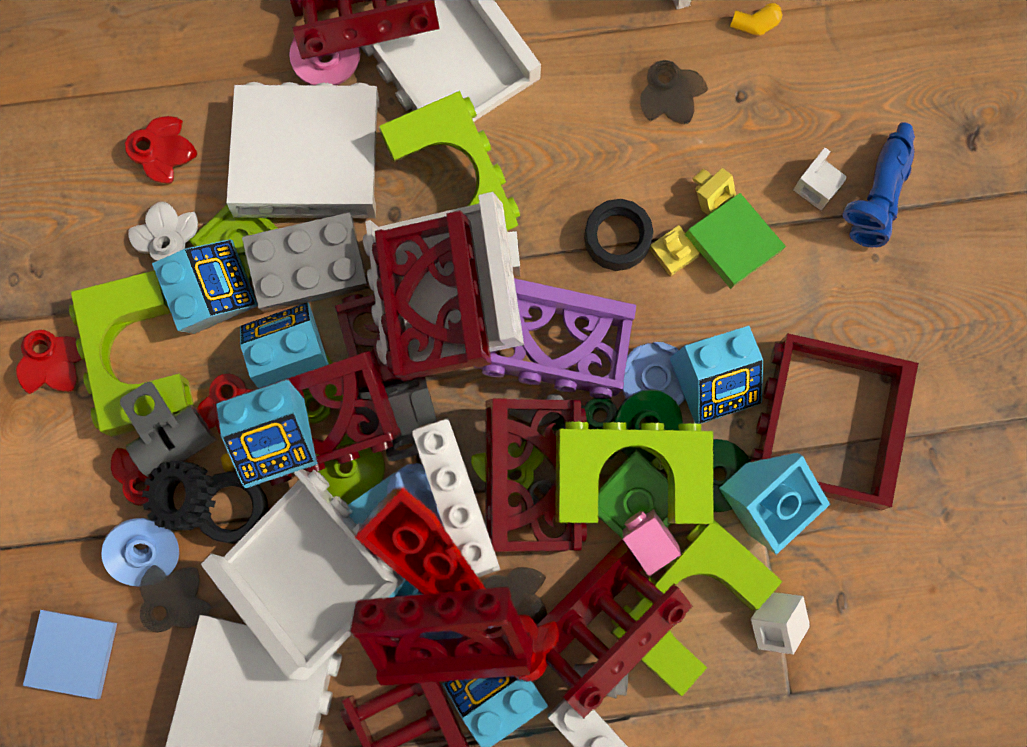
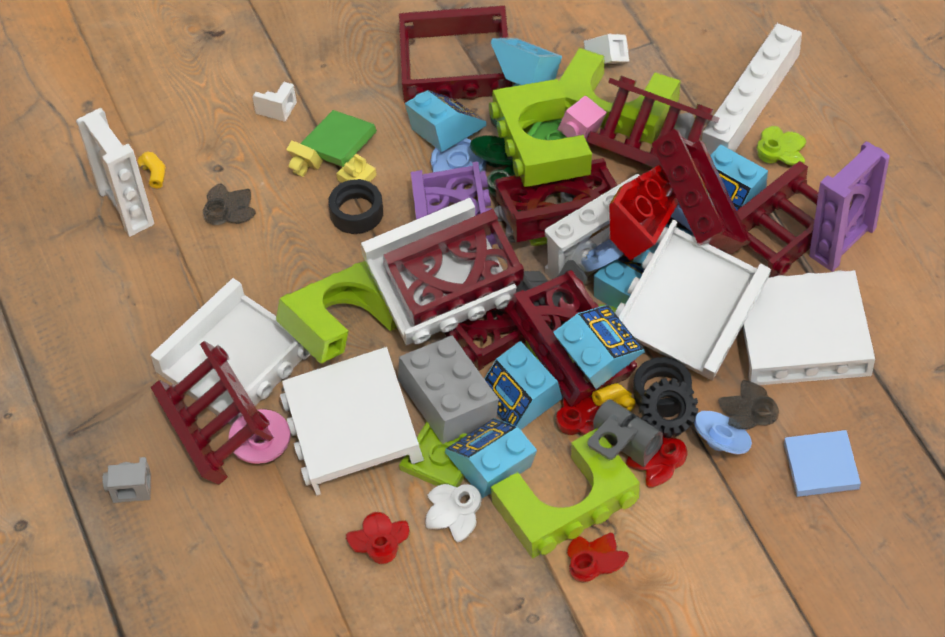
camera: 105 degrees left, 25 degrees down
blue piece [842,122,915,248] -> none

